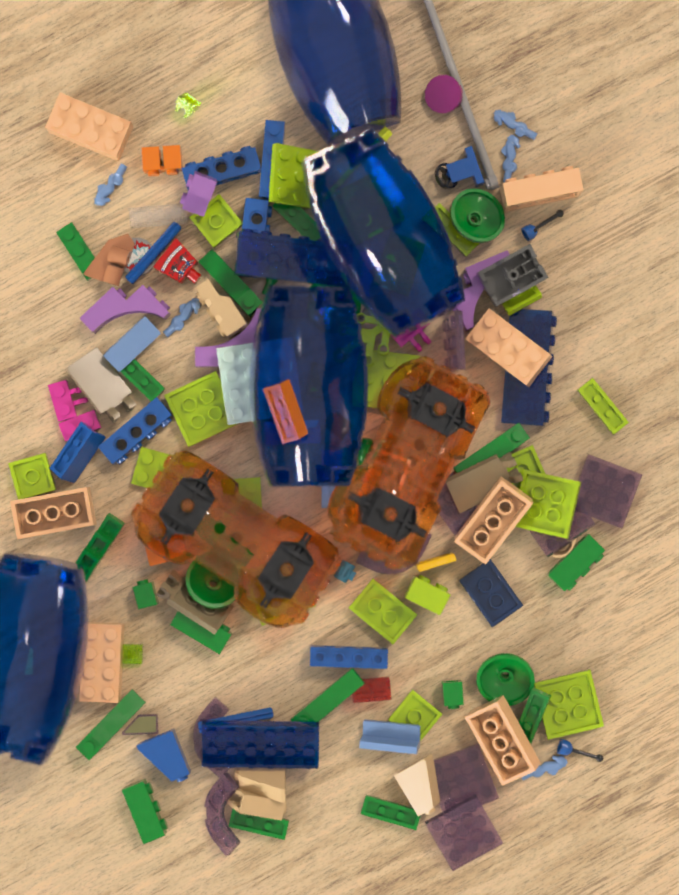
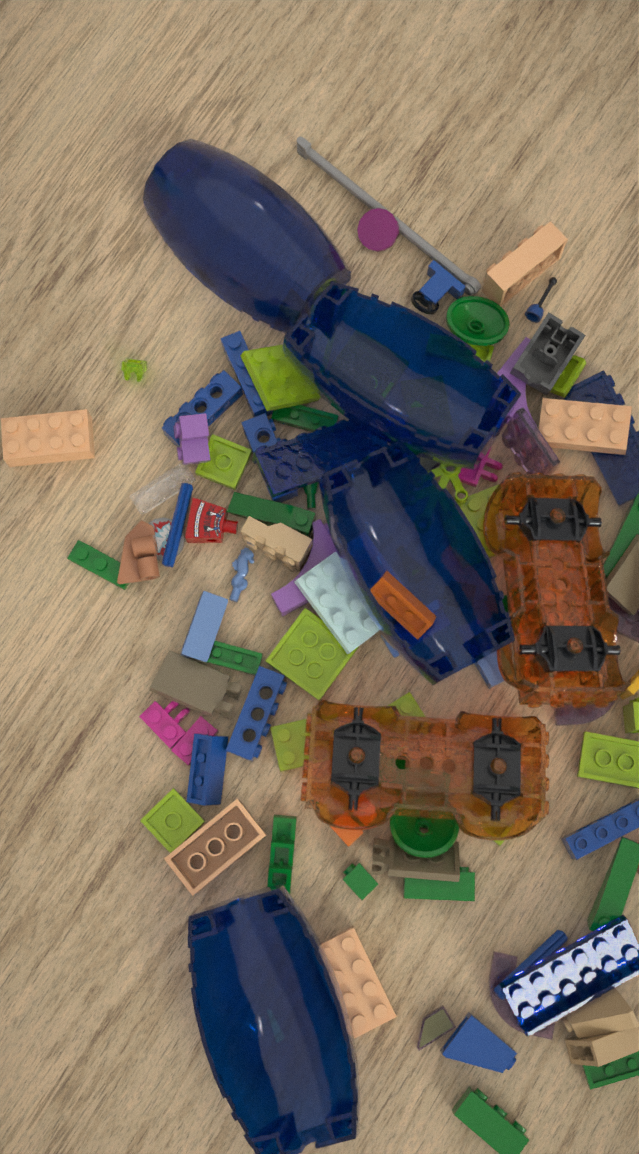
camera: 25 degrees left, 10 degrees down
green slope [75,689,146,761] -> none
medium lavender arch [80,285,171,334] -> none
medium blue animal [94,163,128,206] -> none
clear neon green tile [123,644,143,664] -> none
orange piece [142,145,183,176] -> none
plate [204,772,241,856] -> none
dark azure gear [332,560,356,583] -> none
medium blue animal [494,109,538,140] -> none
medium blue animal [501,135,521,183] -> none

